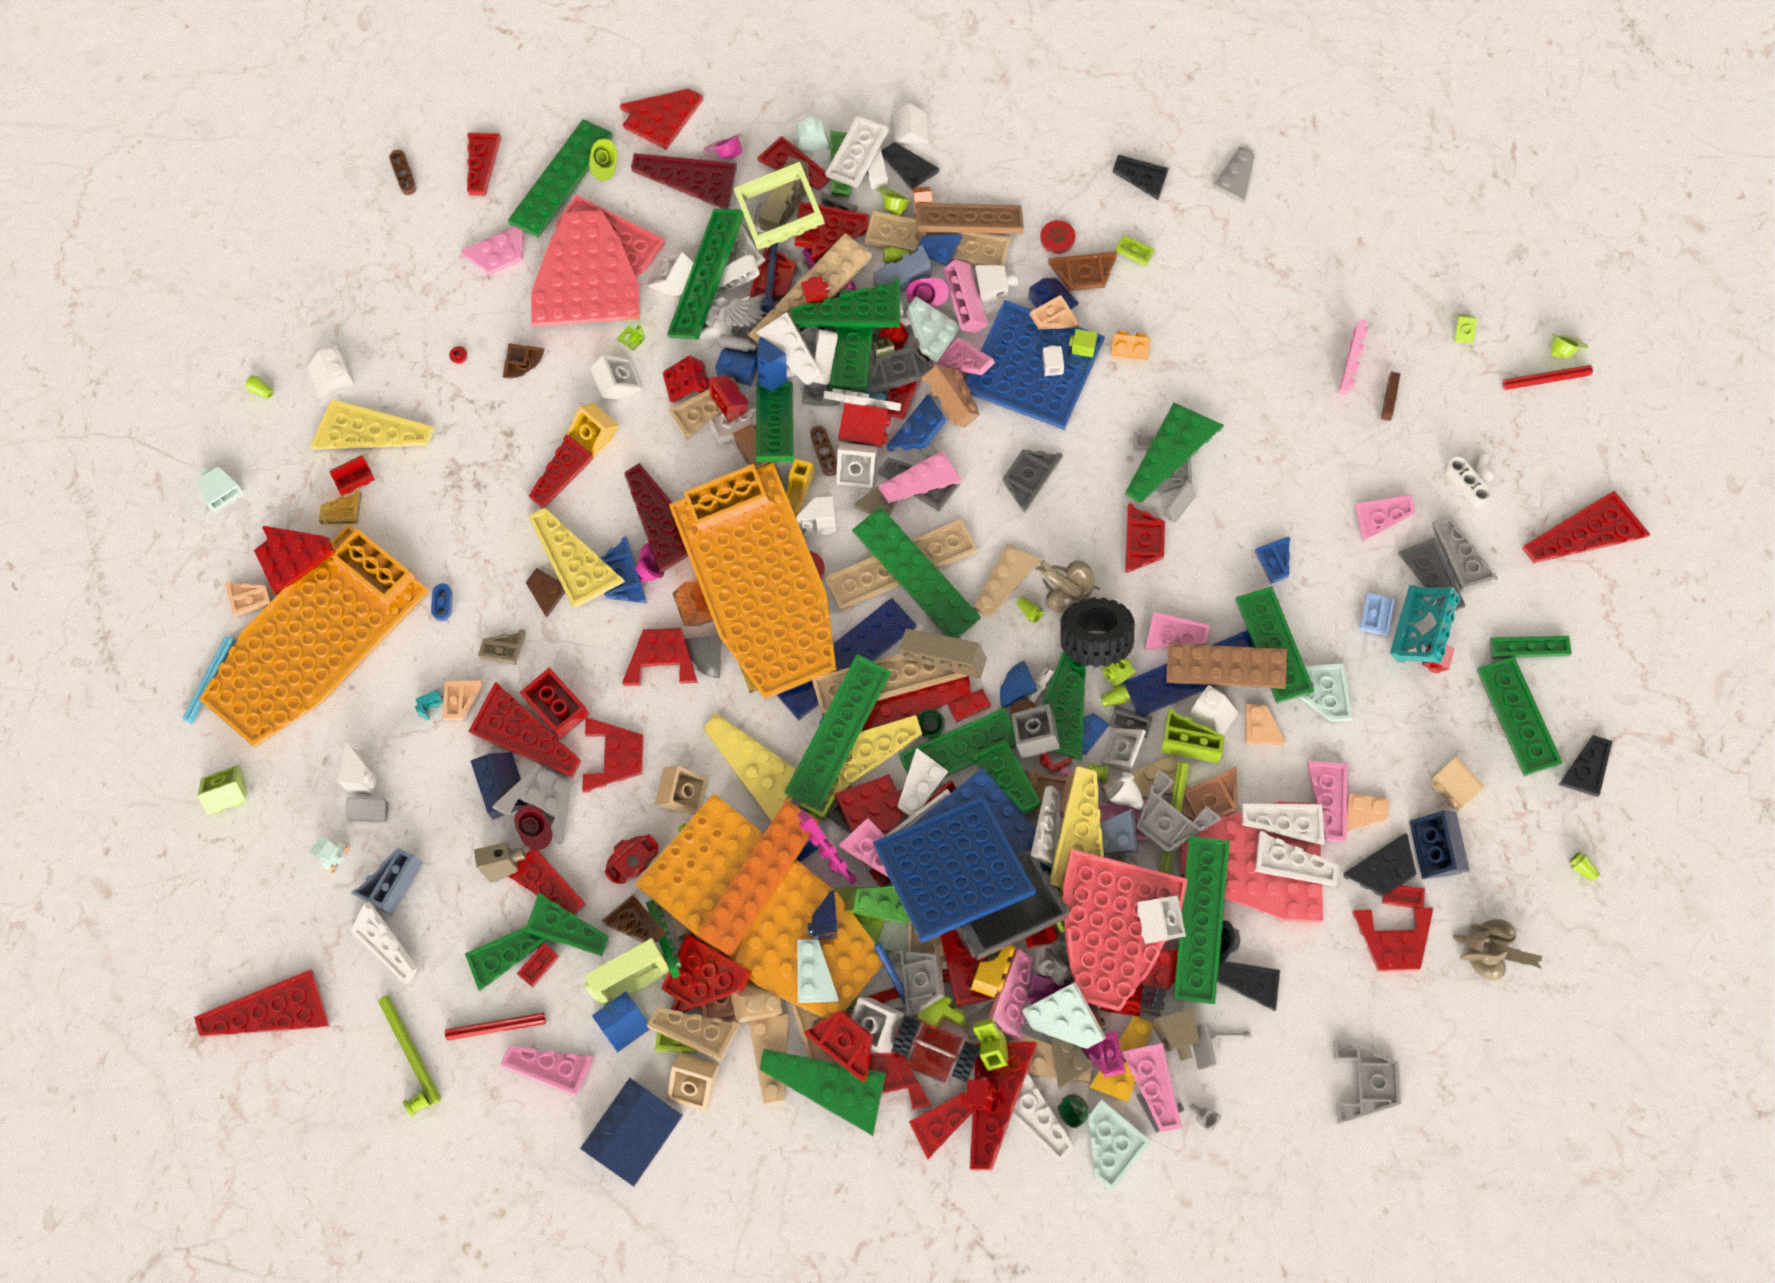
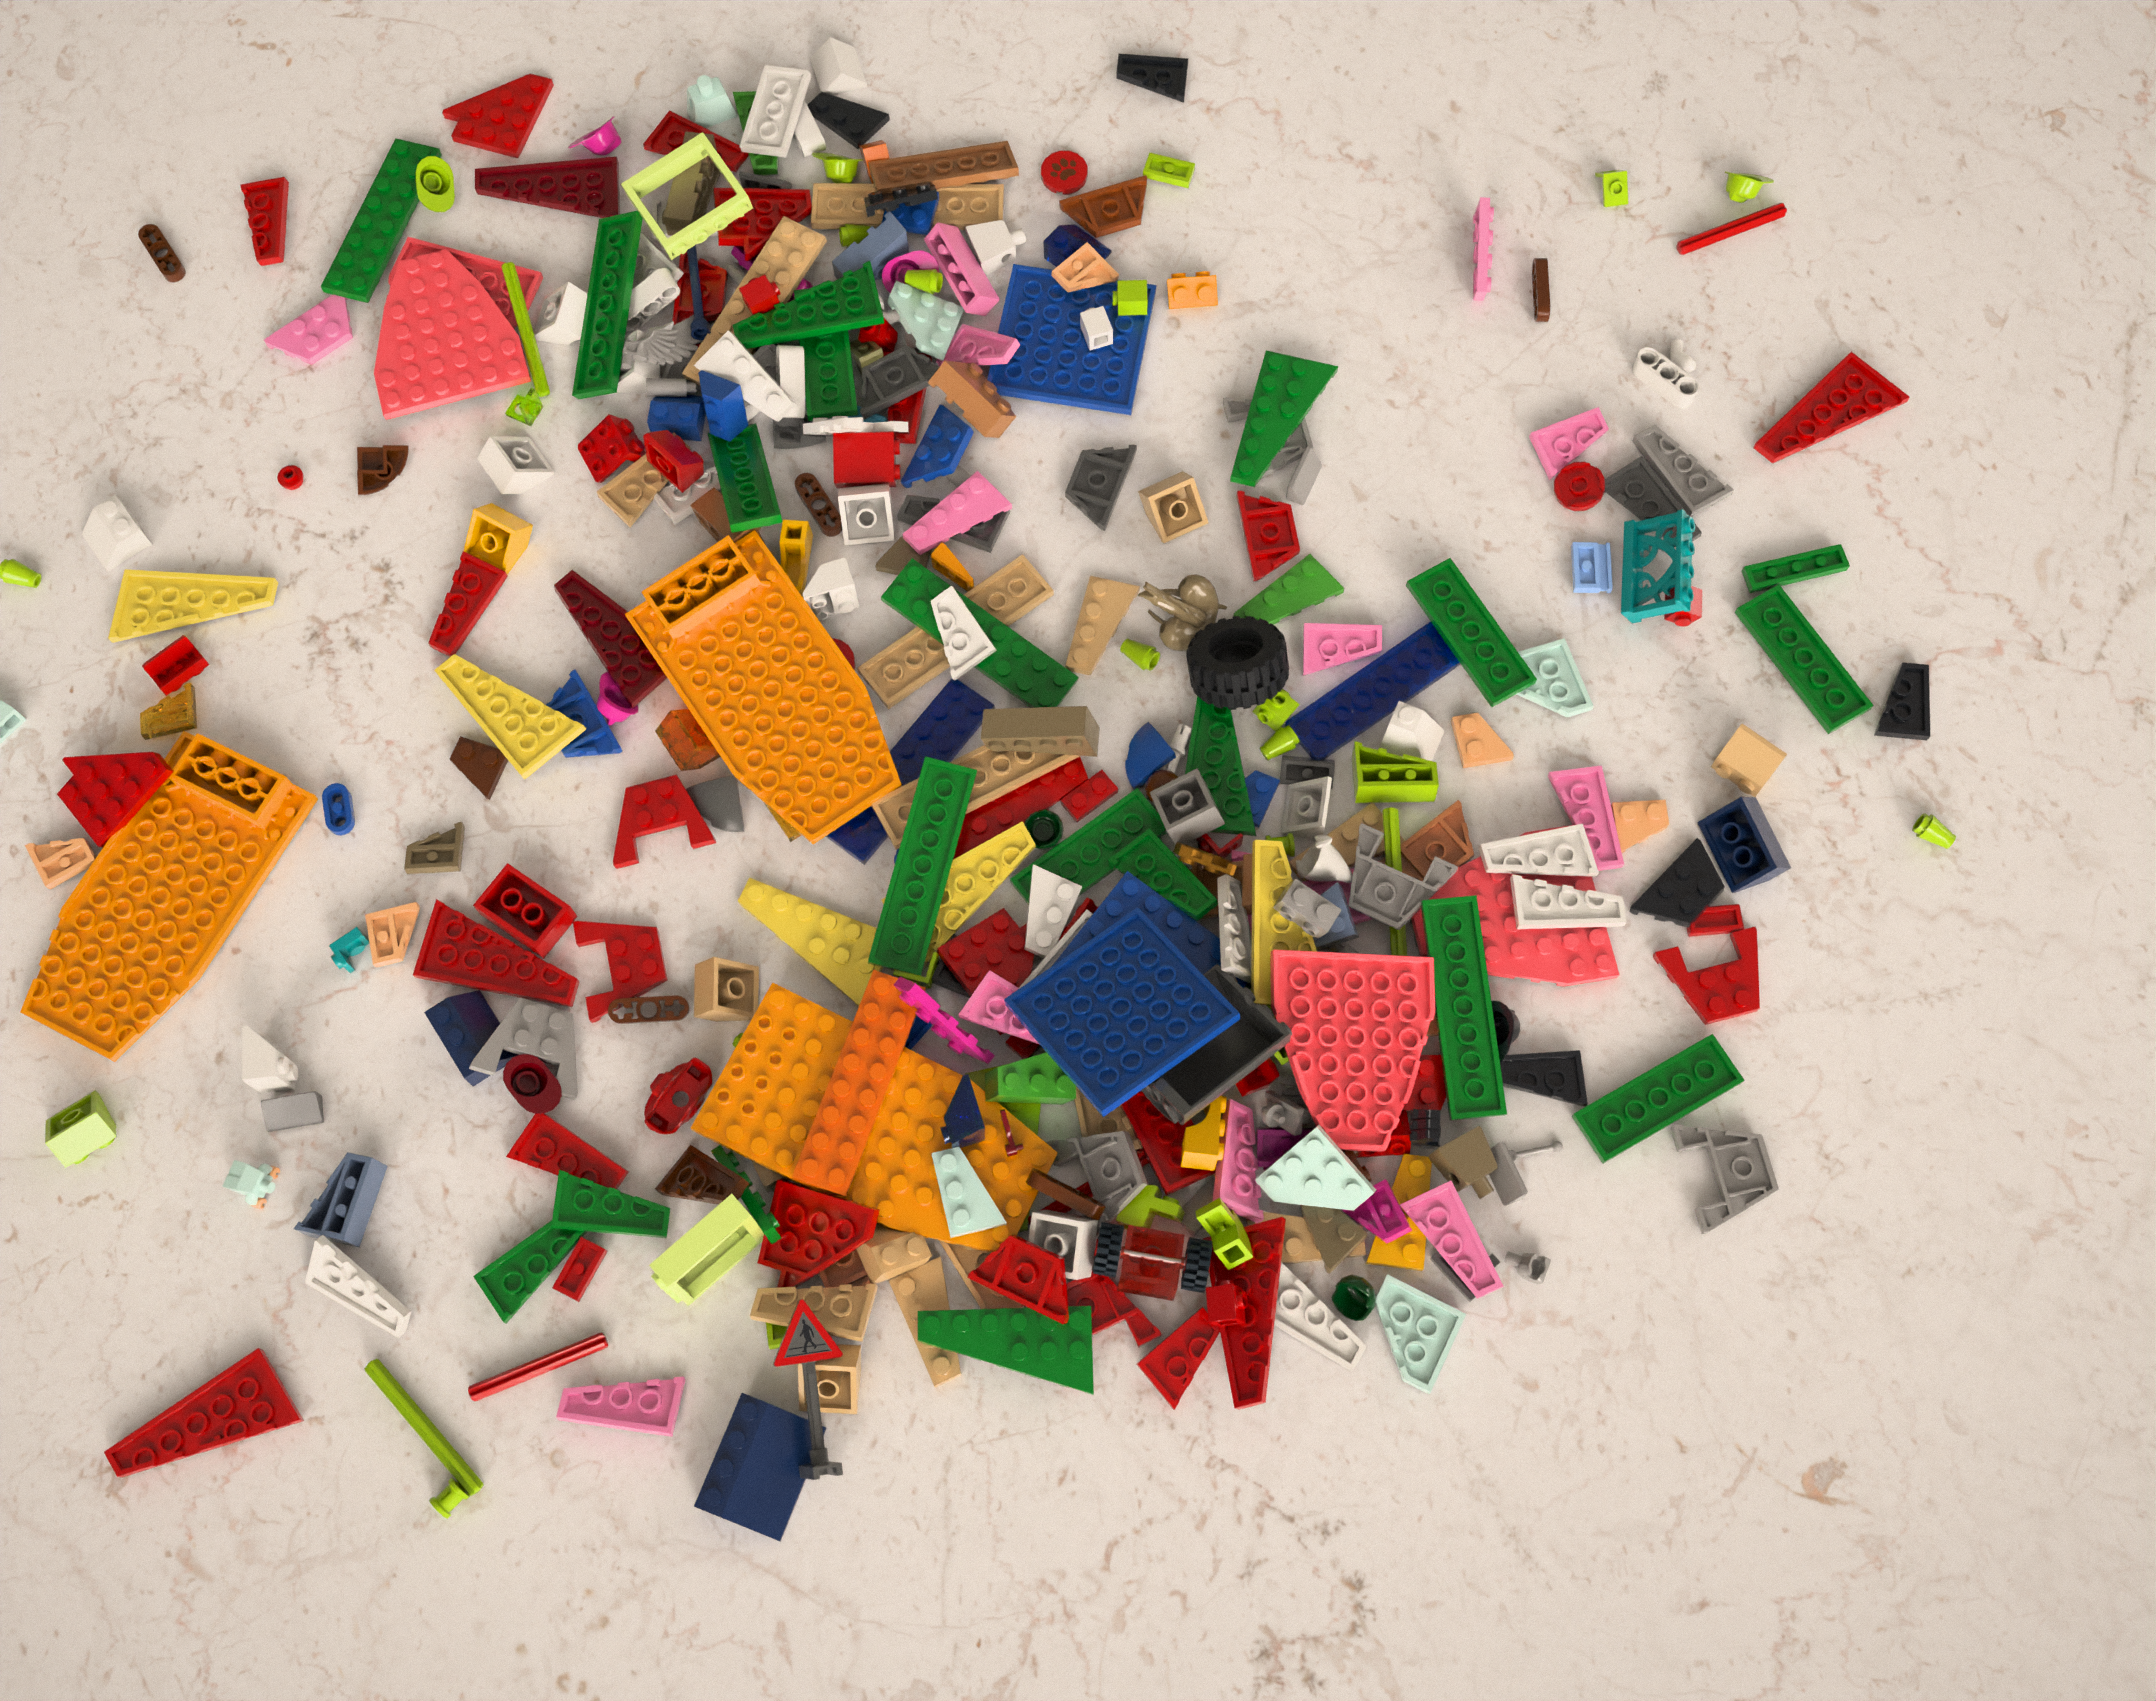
camera: 15 degrees left, 0 degrees up
medium azure axle [183,636,235,723] -> none
dark tan torso [474,843,526,883] -> none
blue slope [592,991,650,1052] -> none
blue bar [874,942,918,1018] -> none
white slope [1137,896,1186,944] -> none
medium nougat plate [1166,643,1287,689] -> none
light grey wing [1213,146,1255,204] -> none
blue wing [1255,536,1290,584] -> none
dark tan hair [1453,919,1542,980] -> none
none -> lime axle [501,262,550,397]
none -> reddish brown beam [608,995,689,1024]
none -> dark grey piece [773,1299,843,1480]
none -> black wing [864,183,938,217]
none -> lime cone [905,269,943,294]
none -> light orange slope [931,542,974,591]
none -> white wing [931,586,997,681]
none -> dark red piece [1000,1109,1024,1157]
none -> reddish brown beam [1026,1169,1106,1220]
none -> tan slope [1138,471,1209,543]
none -> pearl gold wing [1173,842,1237,876]
none -> bright green wing [1233,554,1344,625]
none -> light grey brick [1273,878,1341,939]
none -> red tile [1554,462,1605,511]
none -> green plate [1572,1034,1745,1164]

